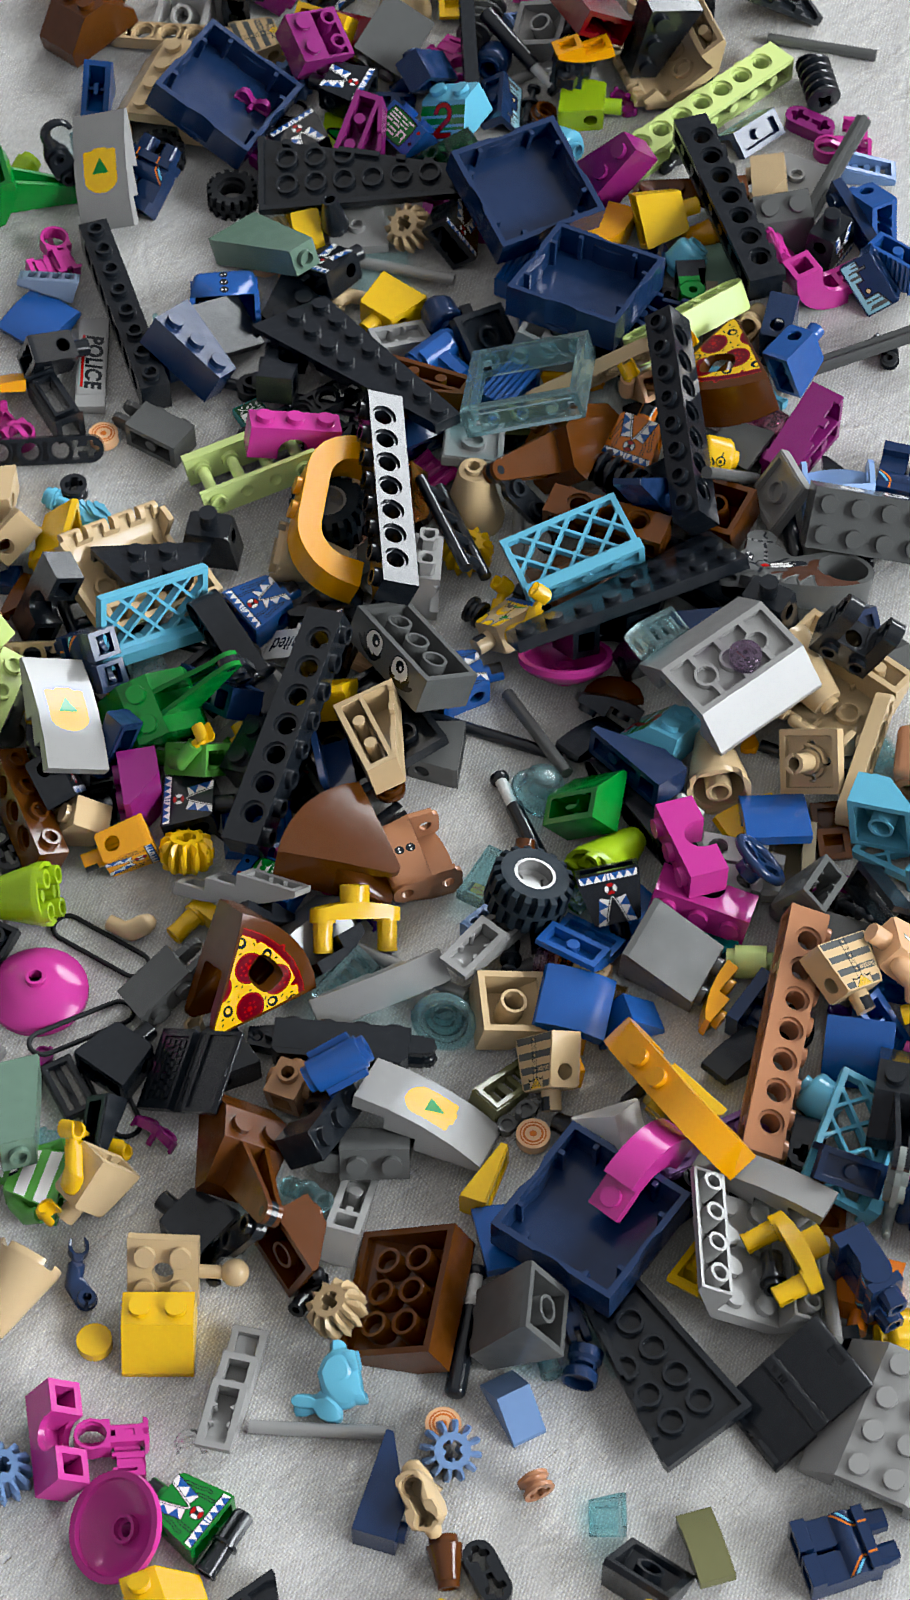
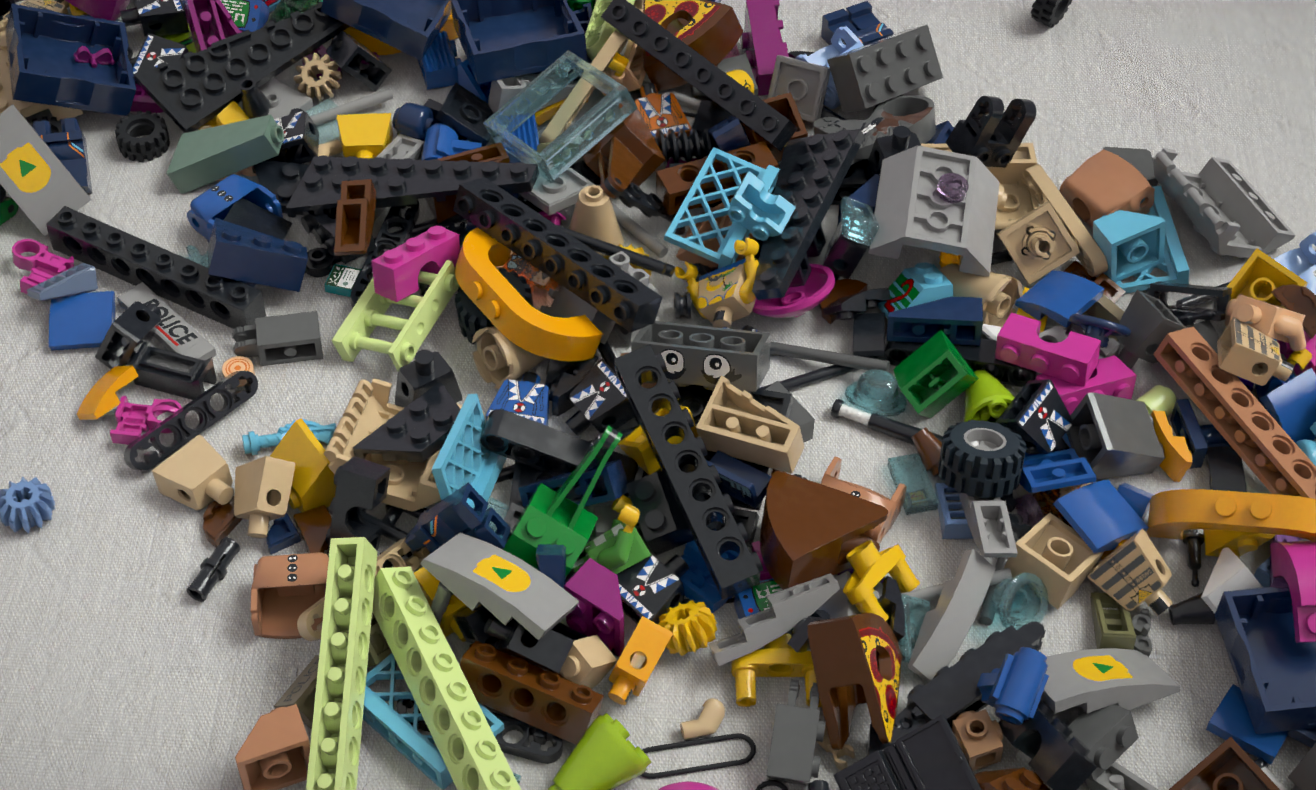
camera: 45 degrees left, 5 degrees down
black bush [60,473,89,501] -> none
white sticker [263,628,300,660] -> none
yellow slope [459,1142,509,1215] -> none
light nougat tile [516,1118,551,1155] -> none
dark grey bar [701,466,762,485] -> none
none -> reddish brown slope [334,179,377,256]
none -> medium azure cylinder [728,171,796,241]

